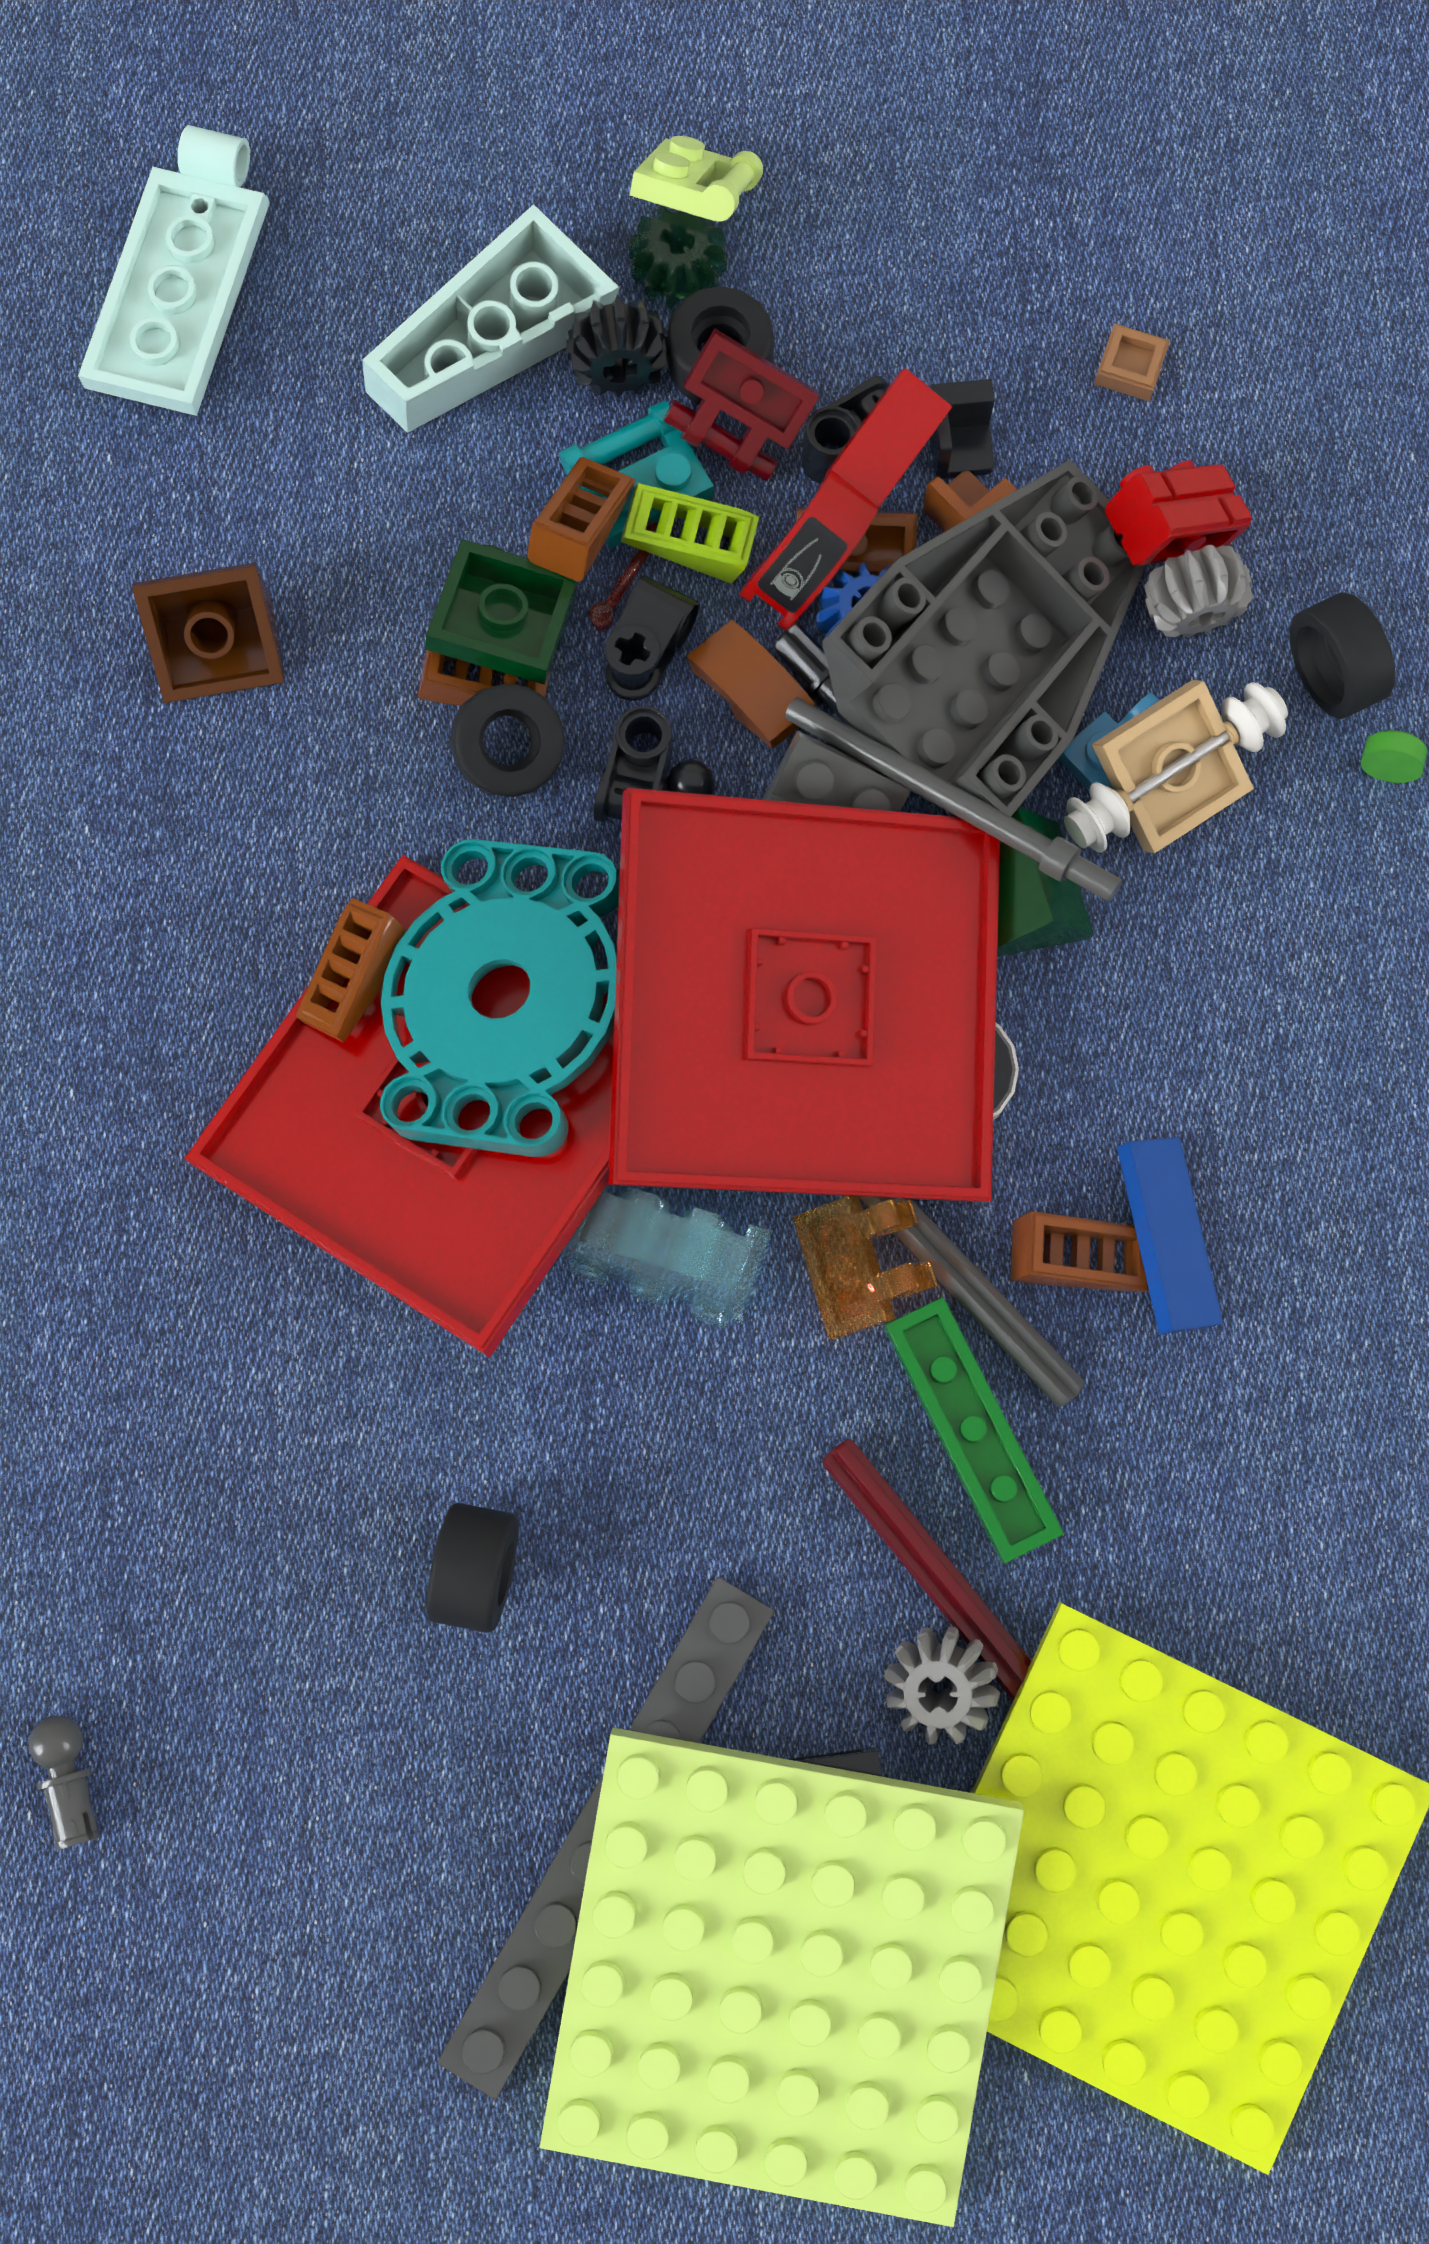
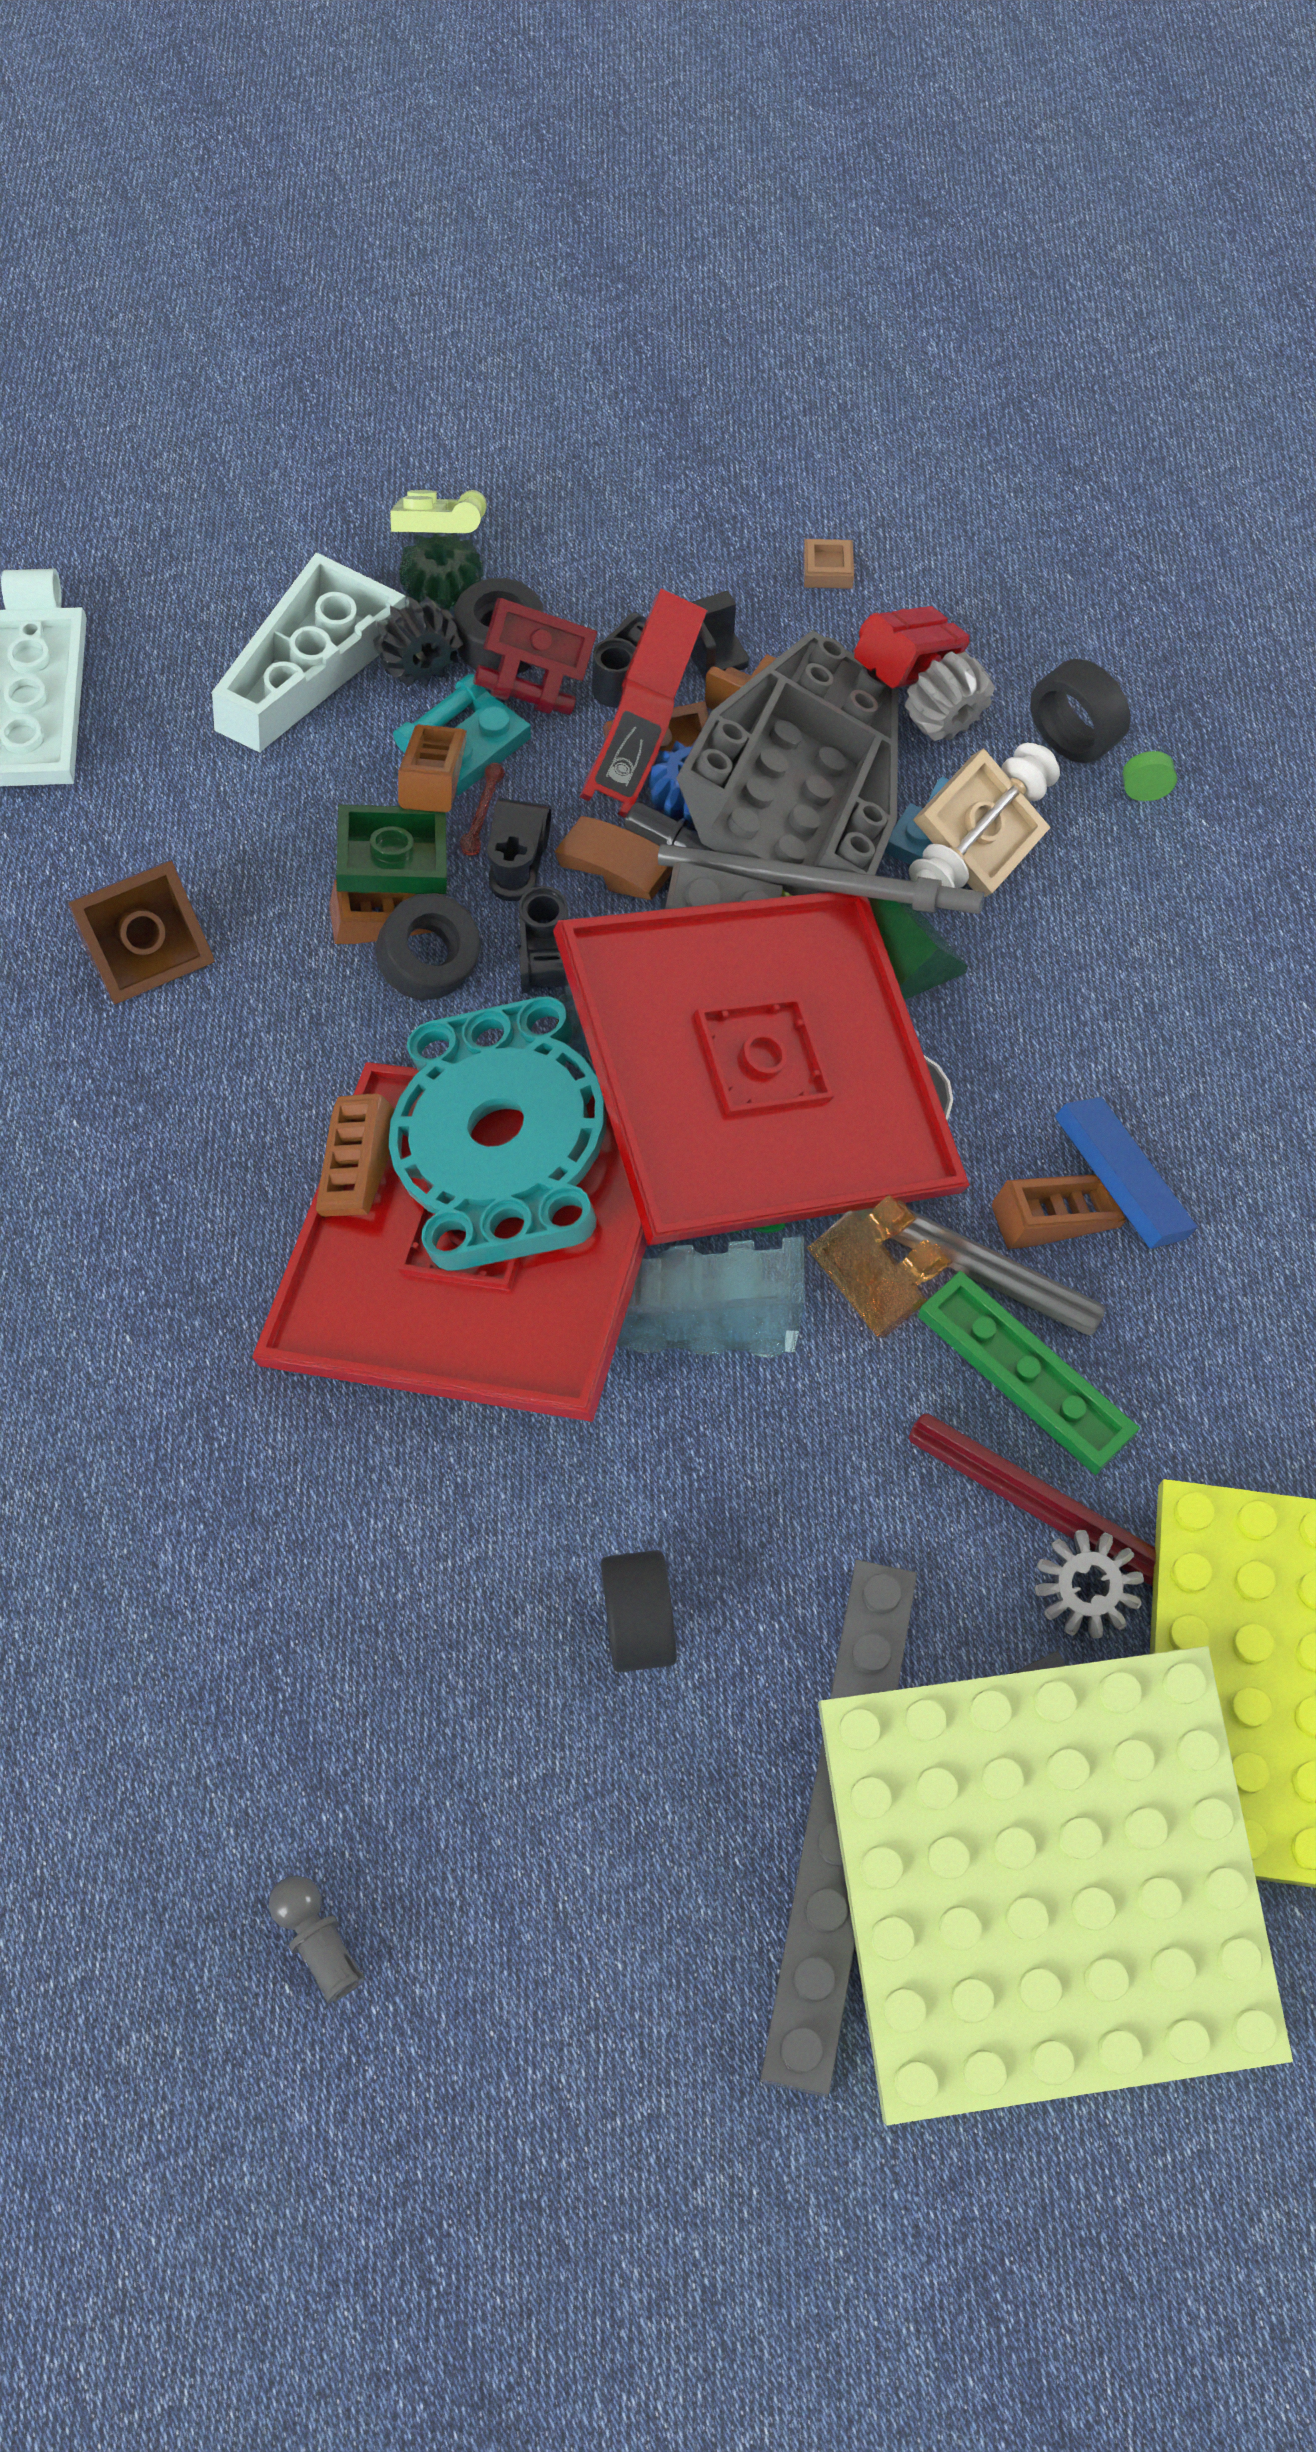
camera: 20 degrees left, 15 degrees down
lime slope [620,483,759,584] -> none

